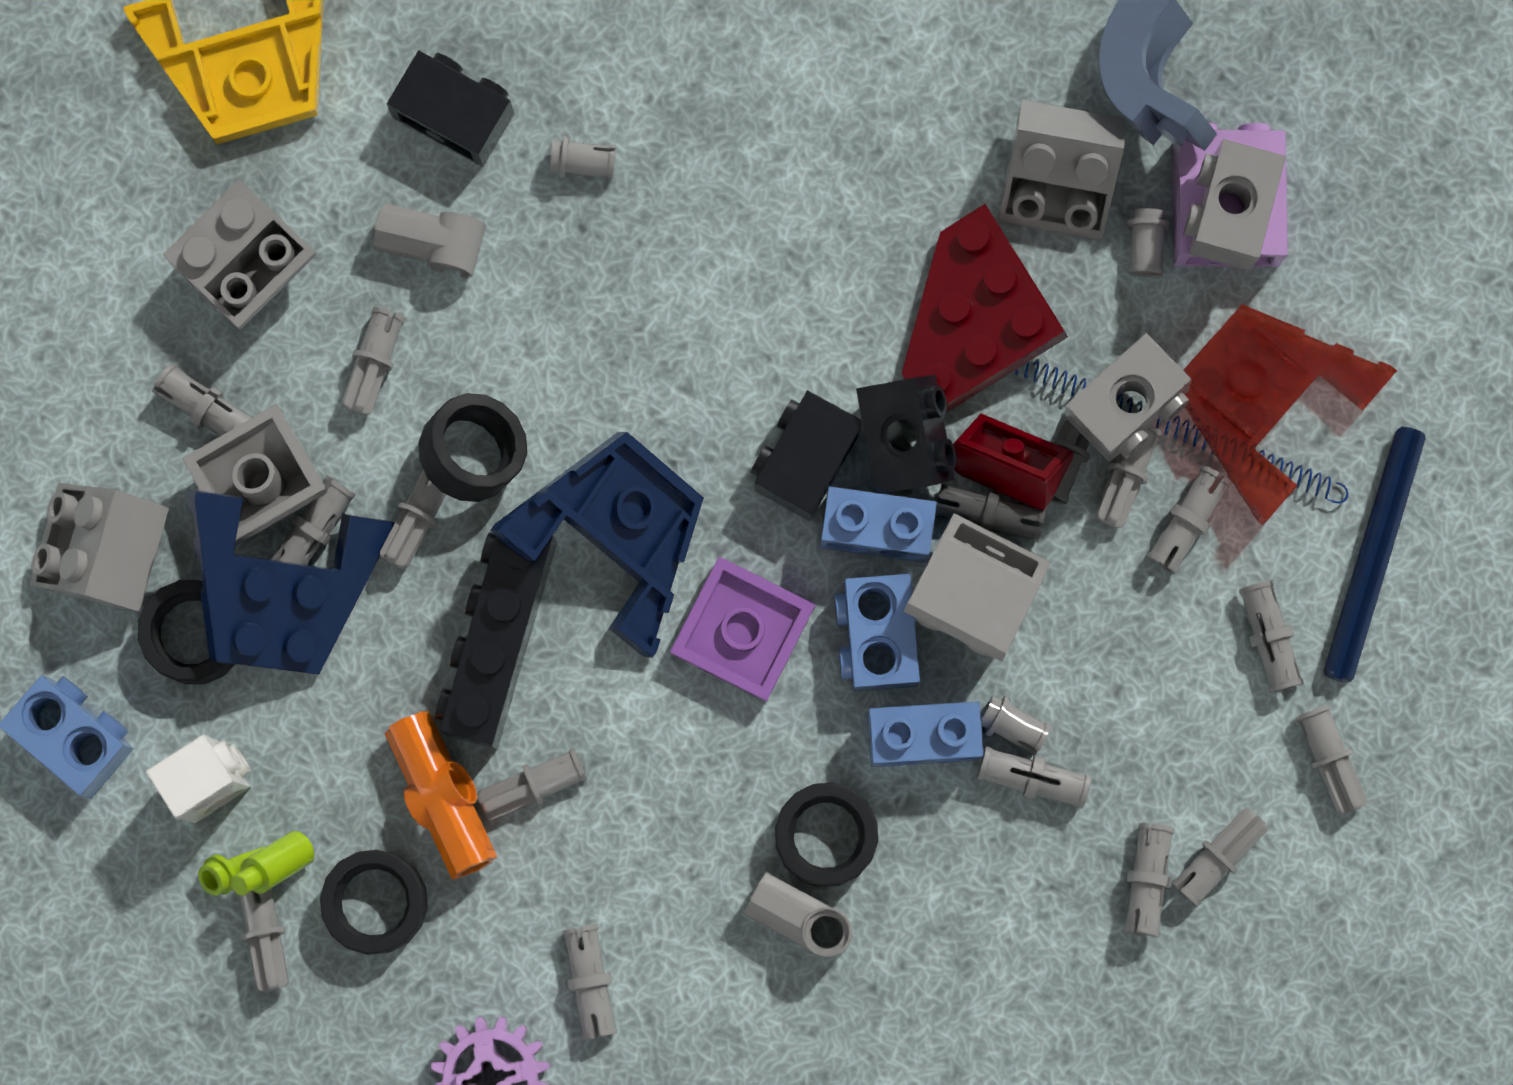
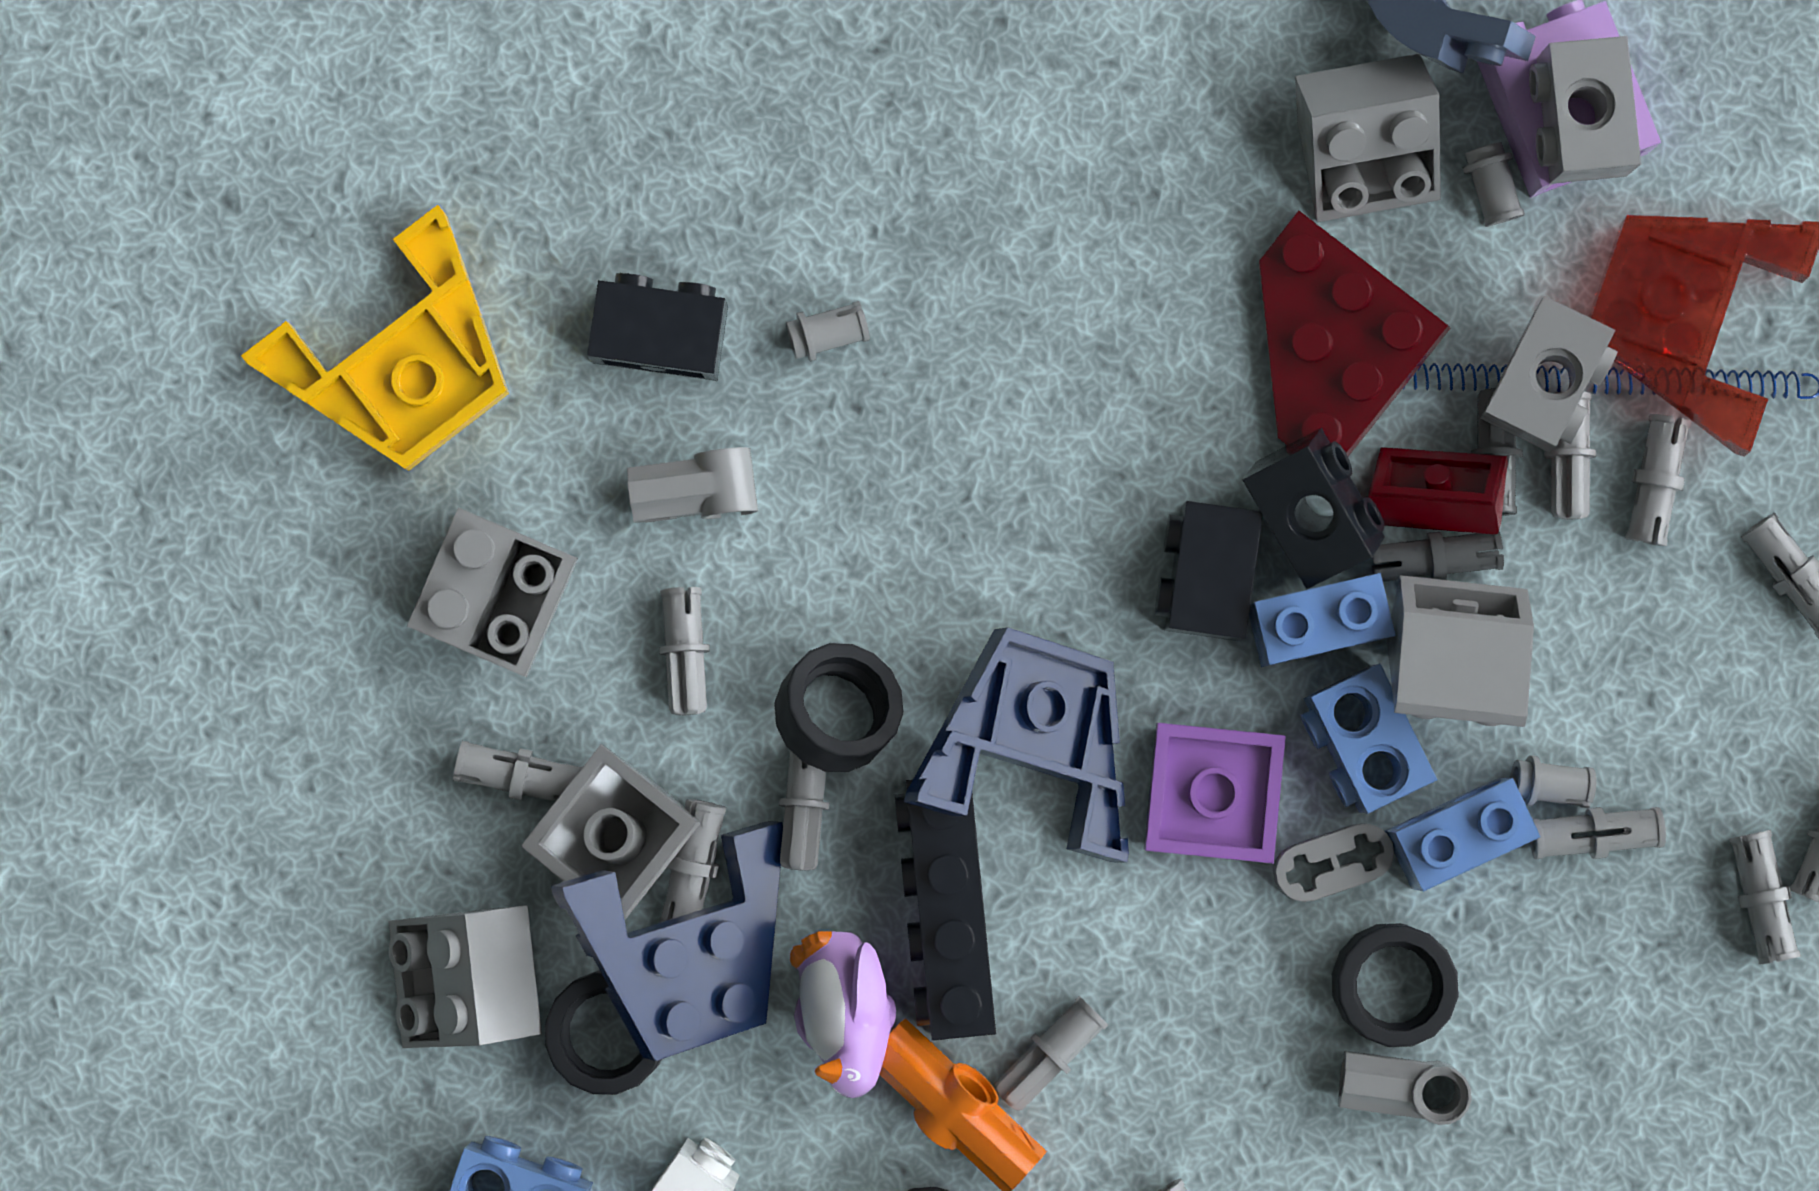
camera: 20 degrees left, 5 degrees up
none -> lavender animal [790,931,896,1098]
none -> light grey beam [1273,823,1394,902]

